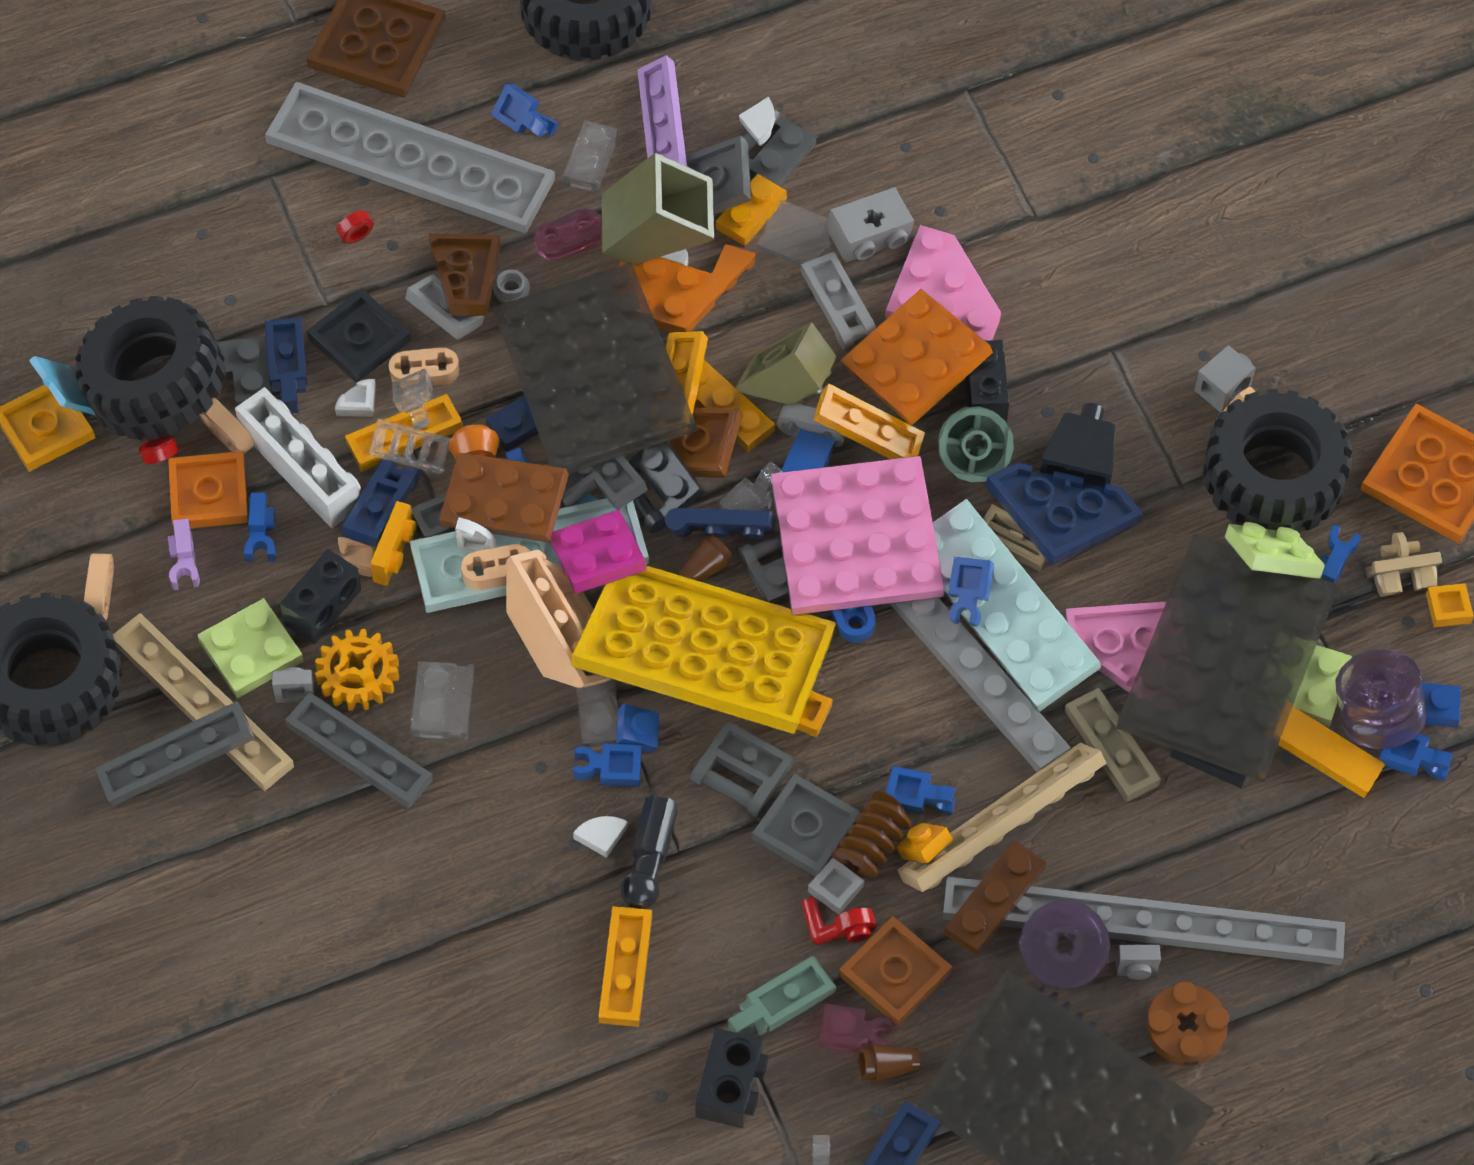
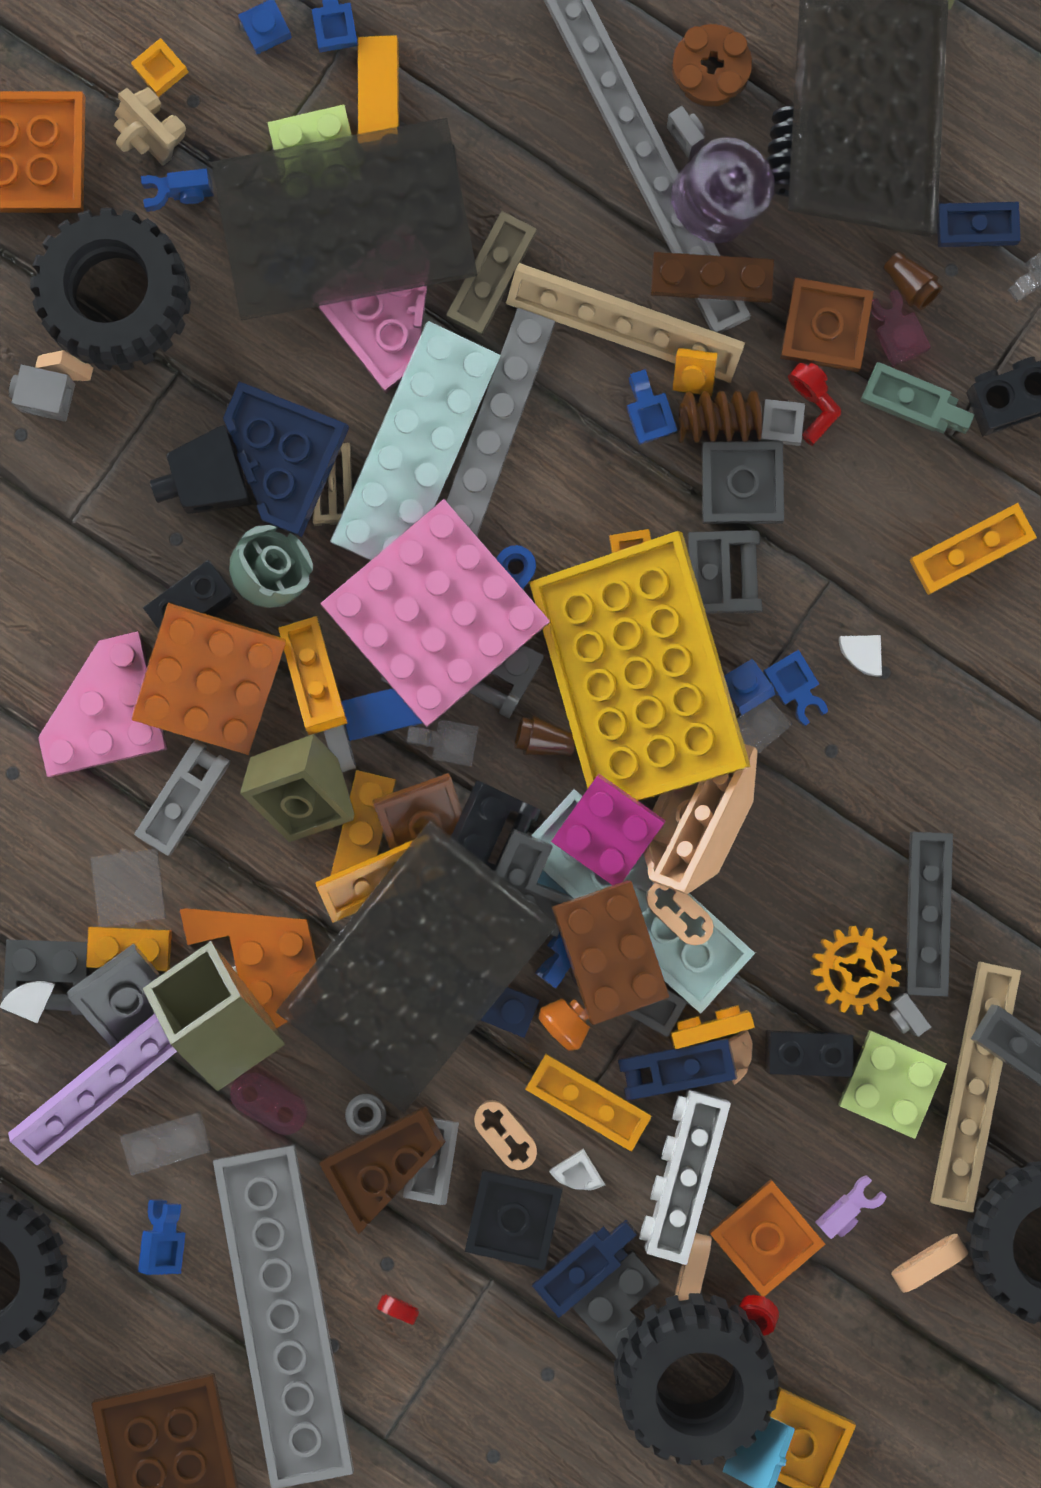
camera: 120 degrees left, 25 degrees up
blue plate [244,493,276,562] -> none
clear slope [369,419,451,475] -> none
clear plate [392,368,433,430] -> none
clear plate [410,661,475,740] -> none
white tile [455,518,497,552] -> none
black piece [620,795,678,909] -> none
dark blue plate [665,508,776,539] -> none
light grey brick [826,187,914,263] -> none
blue plate [948,556,994,626] -> none
yellowish green plate [1225,522,1325,579] -> none
clear purple wheel [1335,649,1427,749] -> none

